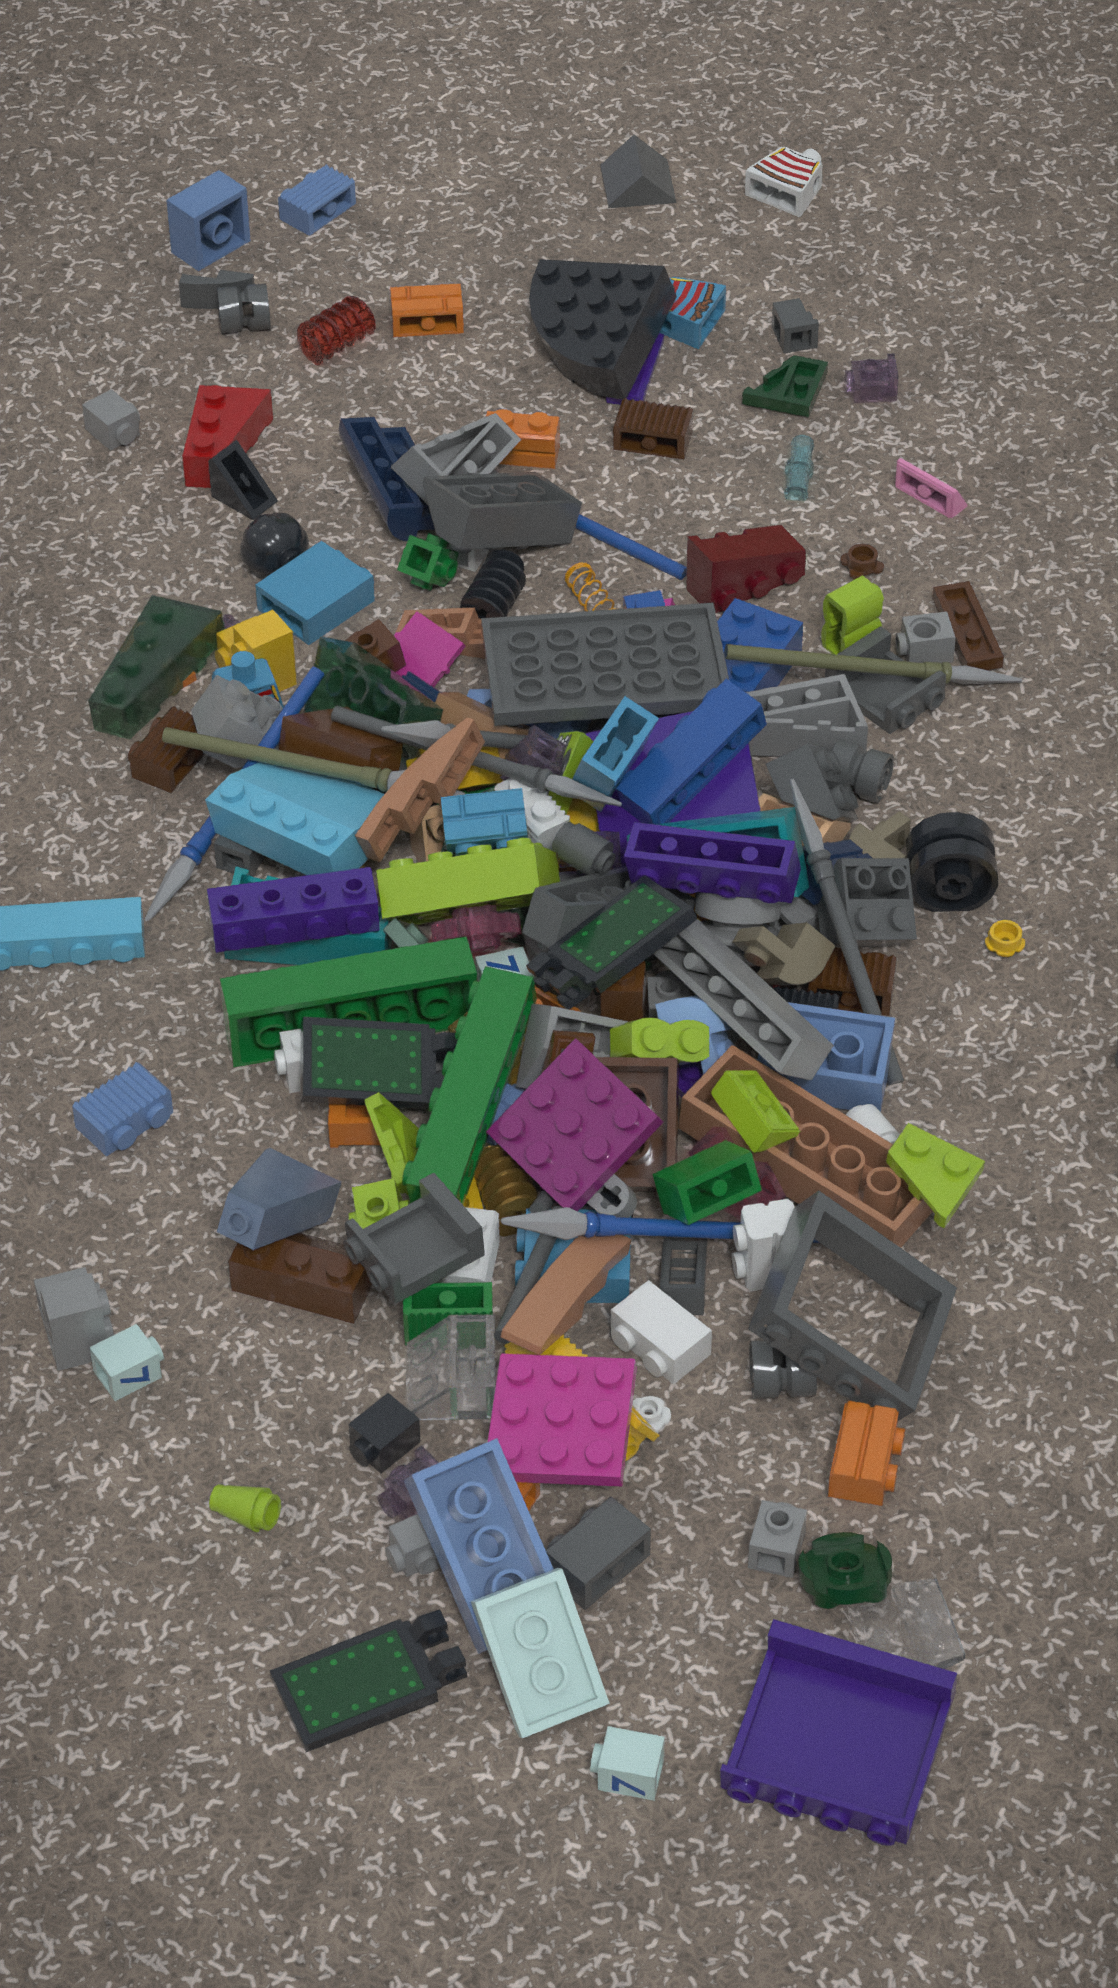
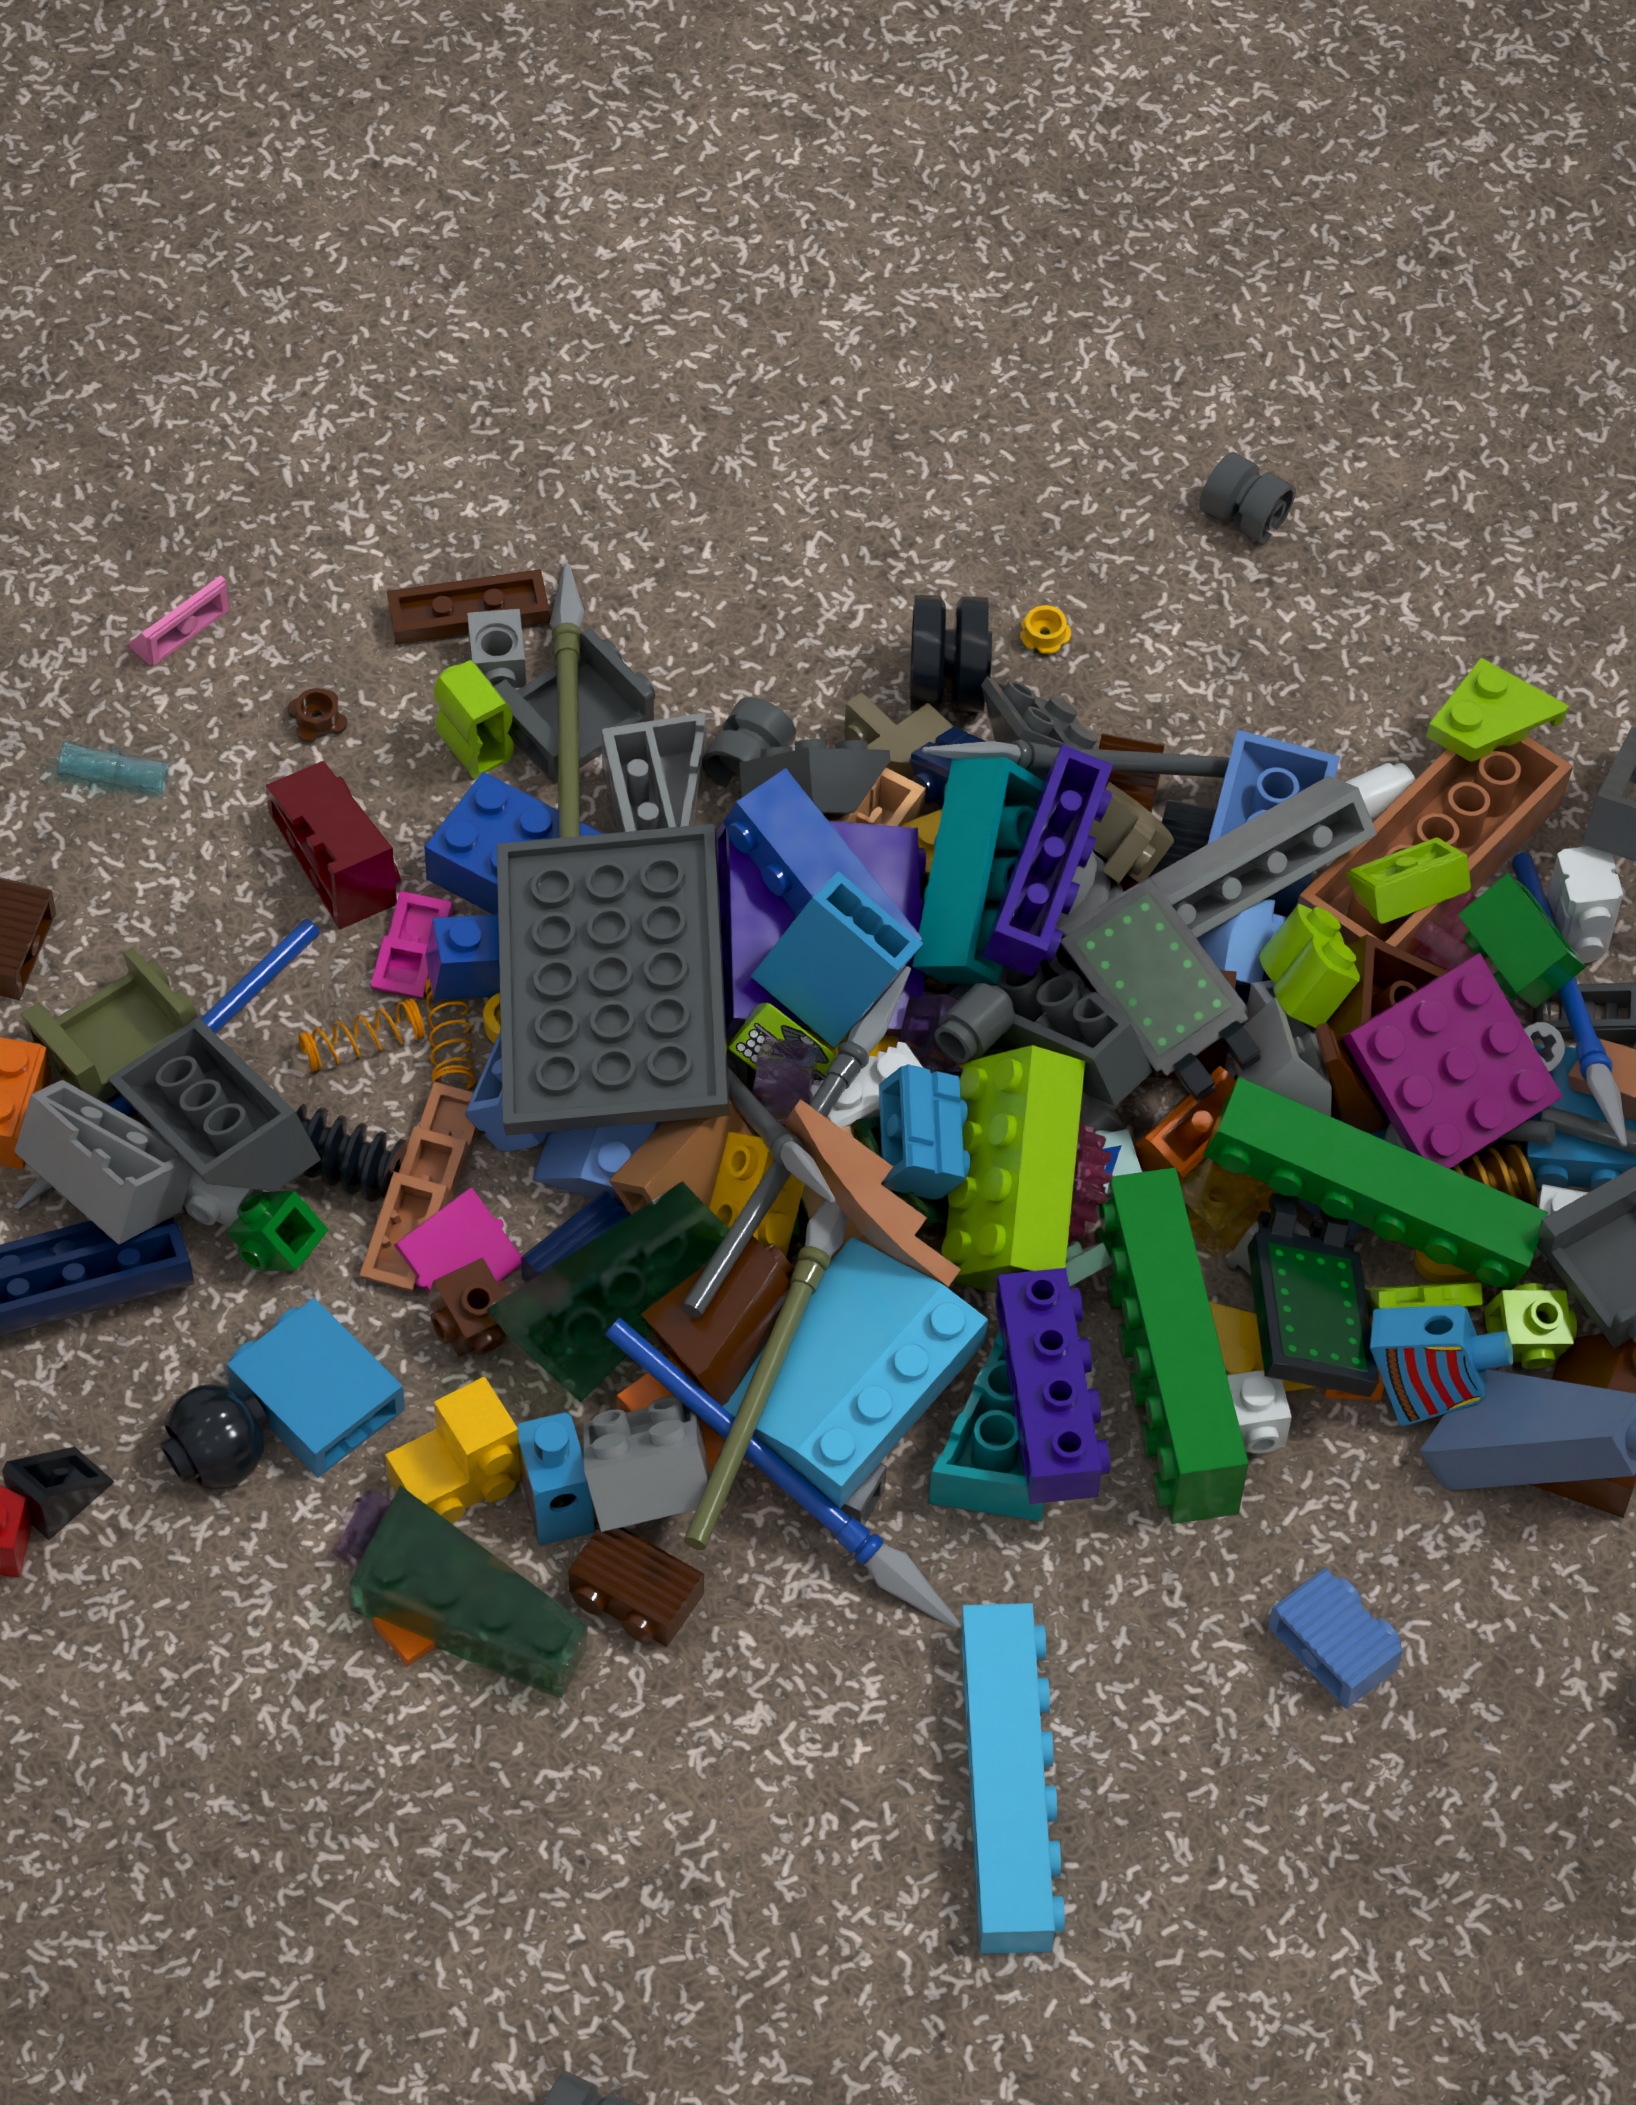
camera: 90 degrees left, 10 degrees up
none -> olive panel [20,948,198,1102]
none -> dark azure torso [1370,1305,1513,1426]

